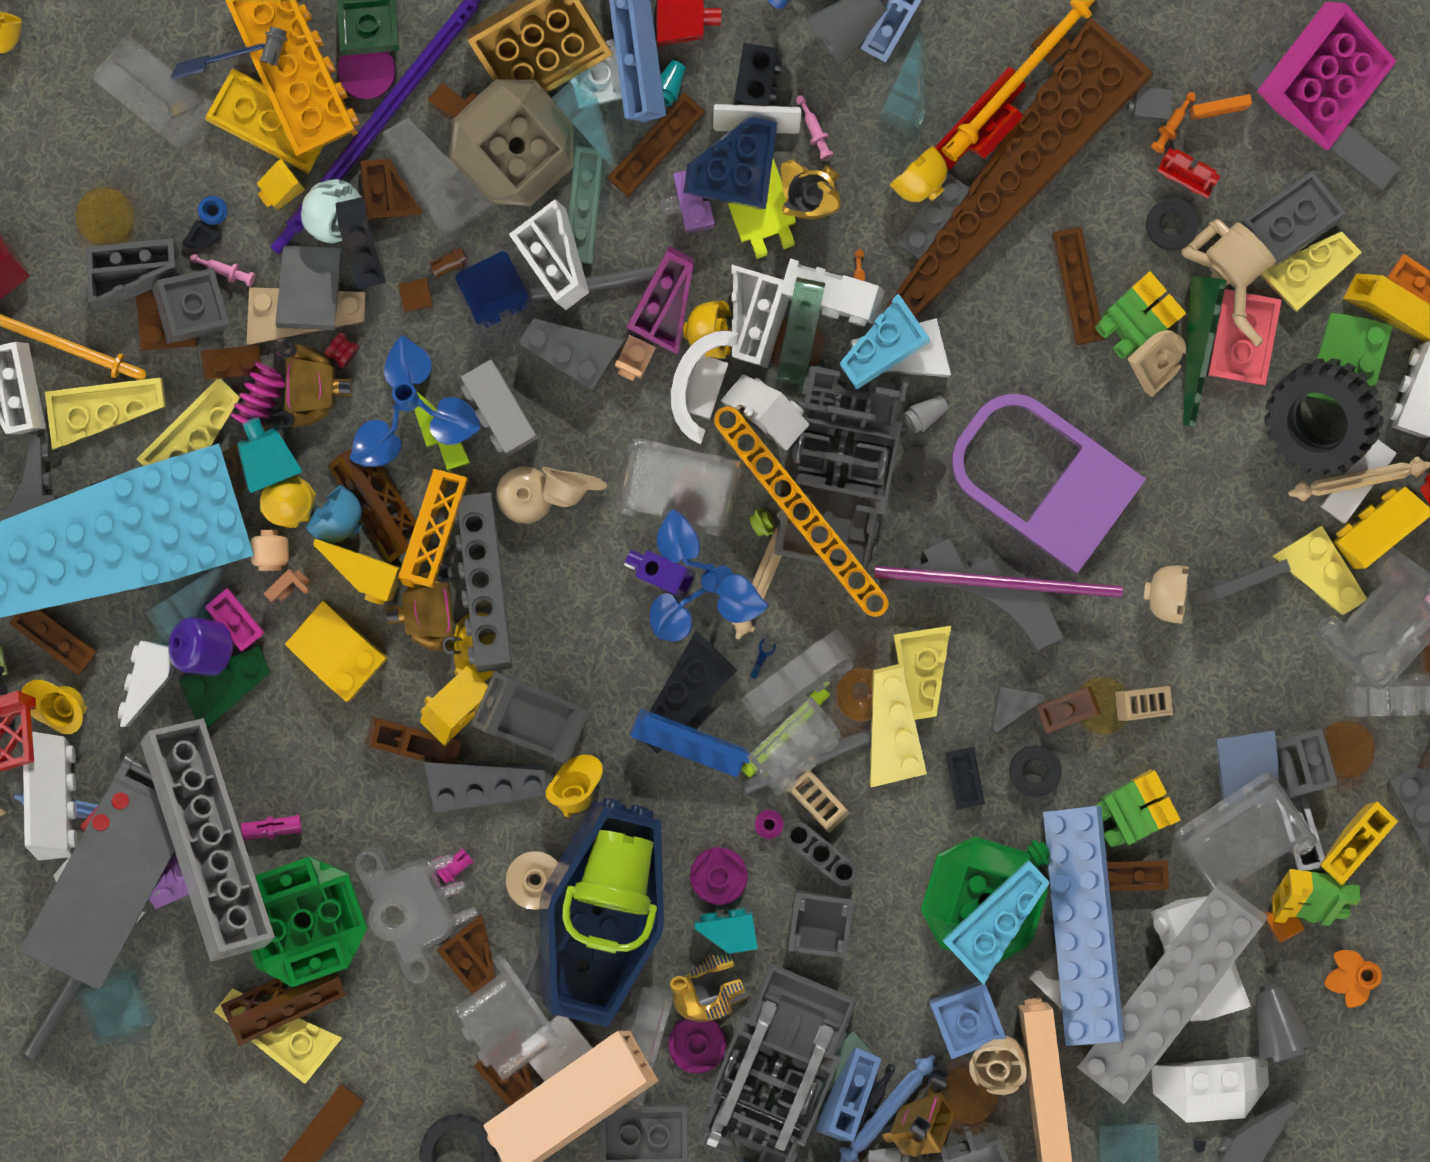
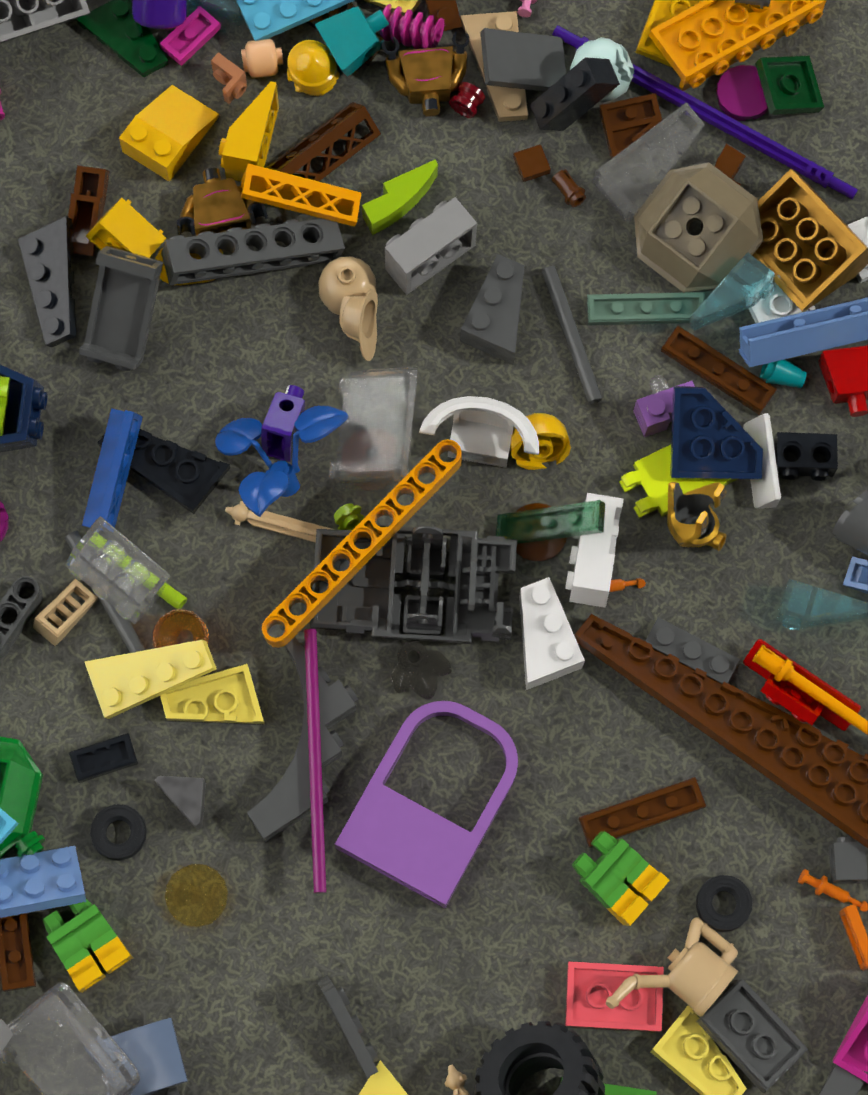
camera: 75 degrees right, 15 degrees down
yellow slope [256,159,305,210] -> none
dark azure cylinder [306,485,362,544] -> none
blue plant [350,335,481,467] -> none
clear blue bracket [455,251,531,328] -> none
white wedge [509,199,589,310] -> none
yellow piece [546,754,603,818] -> none
light nougat bracket [614,335,656,381] -> none
magenta wedge [626,246,694,355] -> none
white wedge [721,374,809,451] -> none
white wedge [732,265,789,368] -> none
clear wedge [740,623,861,727] -> none
clear blue hand [750,638,776,679] -> none
magenta plate [755,810,784,839] -> none
bright pink piece [796,95,834,161] -> none
medium azure wing [840,294,930,390] -> none
yellow cylinder [890,145,948,202] -> none
light grey cone [904,395,949,433] -> none
reddish brown plate [1036,686,1101,733] -> none
tan slope [1115,686,1173,721] -> none
tan tile [1127,330,1186,397] -> none
tan cylinder [1144,565,1189,624] -> none
red hinge [1157,148,1221,198] -> none
dark green wedge [1183,276,1227,428] -> none

